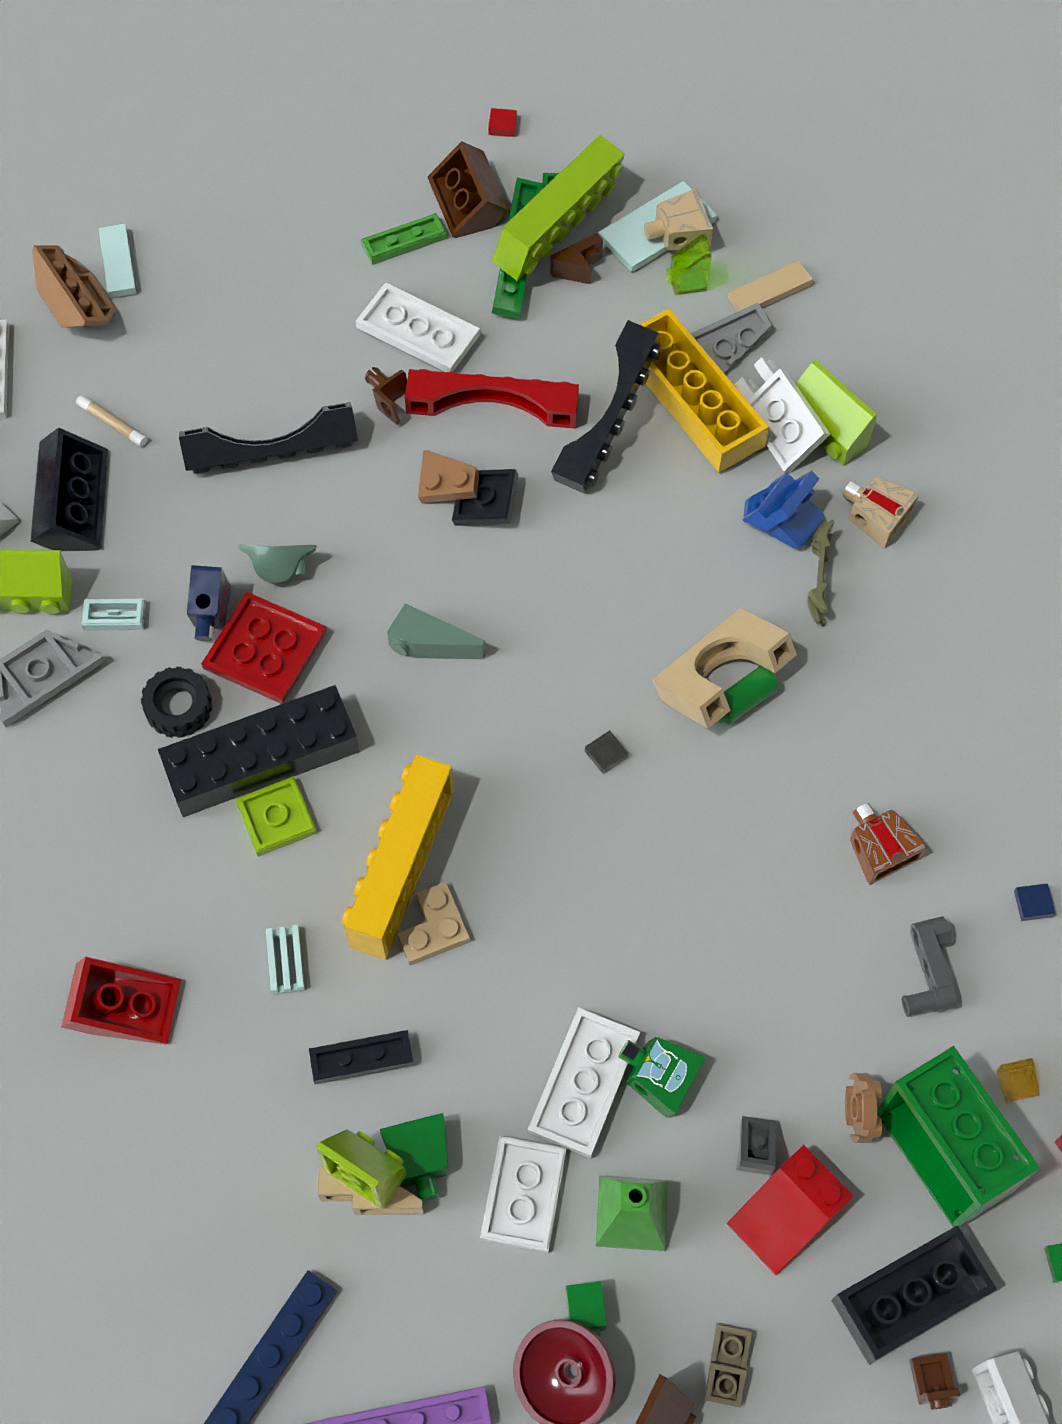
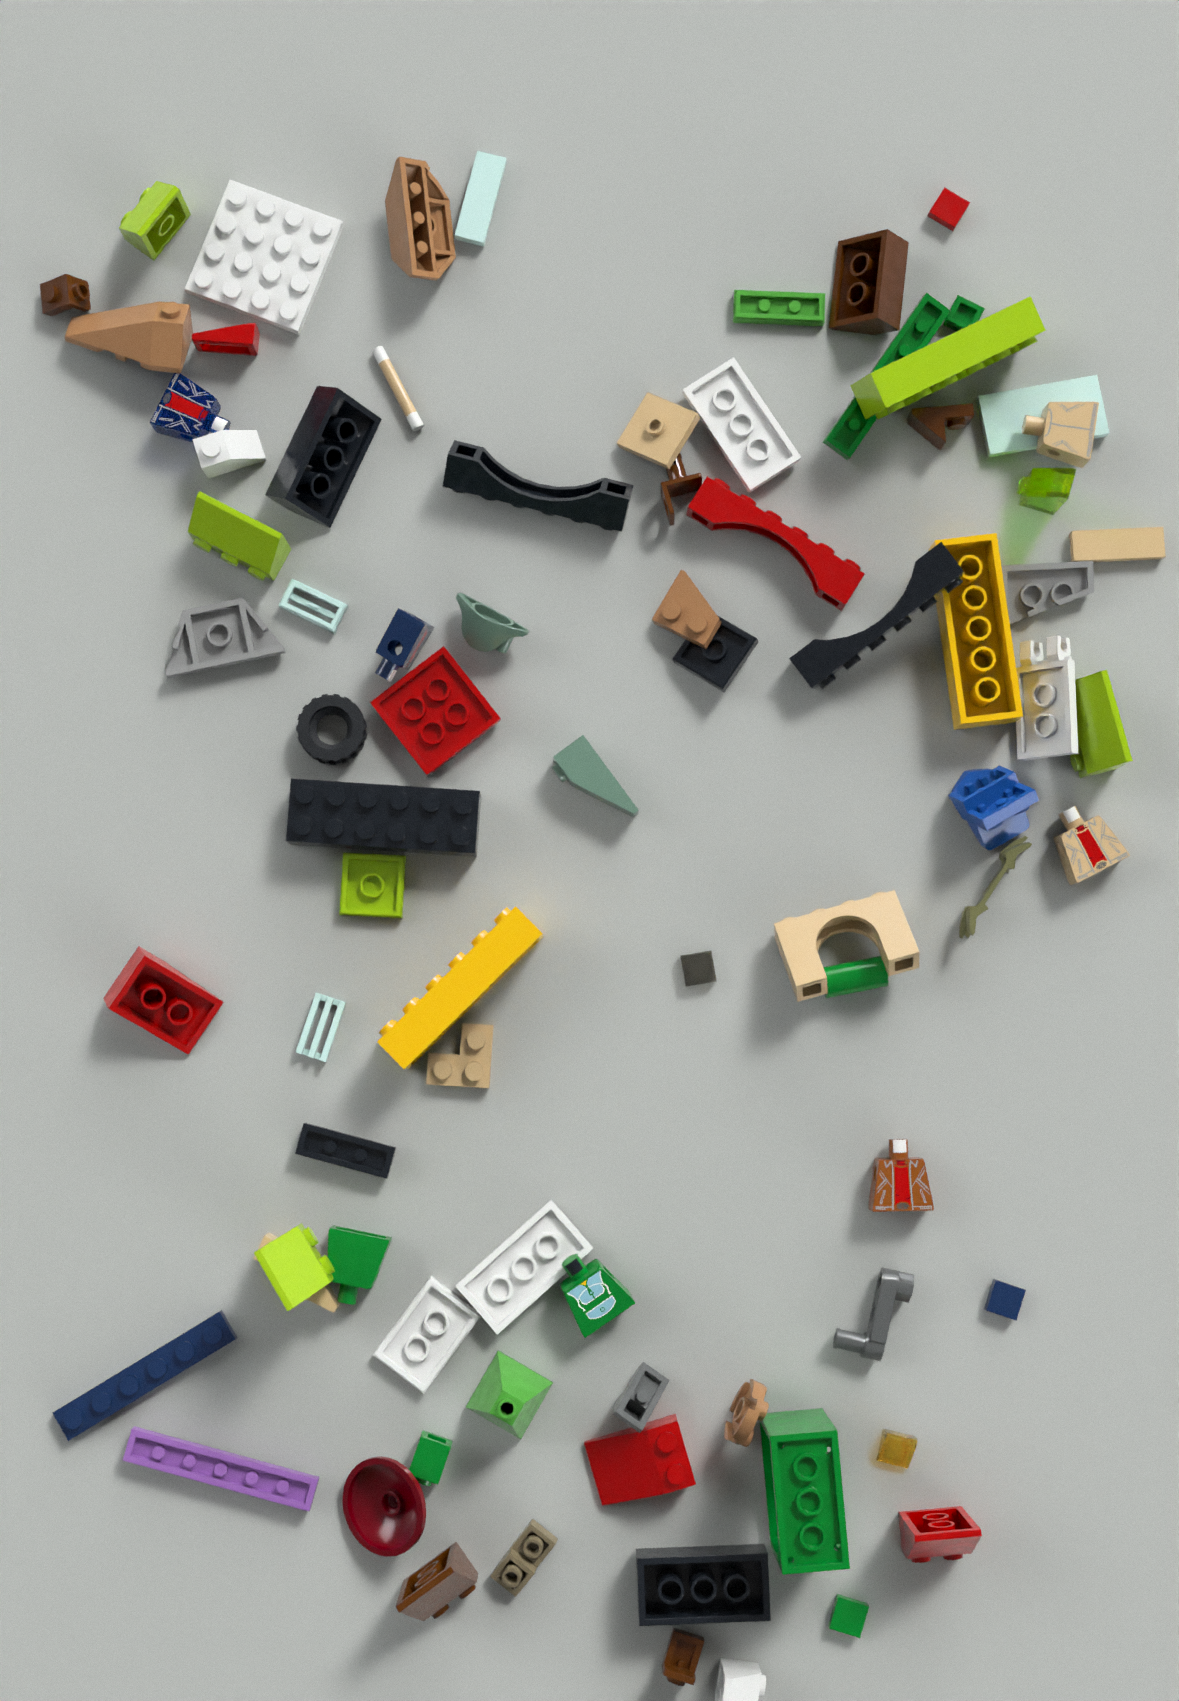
camera: 20 degrees right, 20 degrees up
none -> tan plate [617,392,700,469]

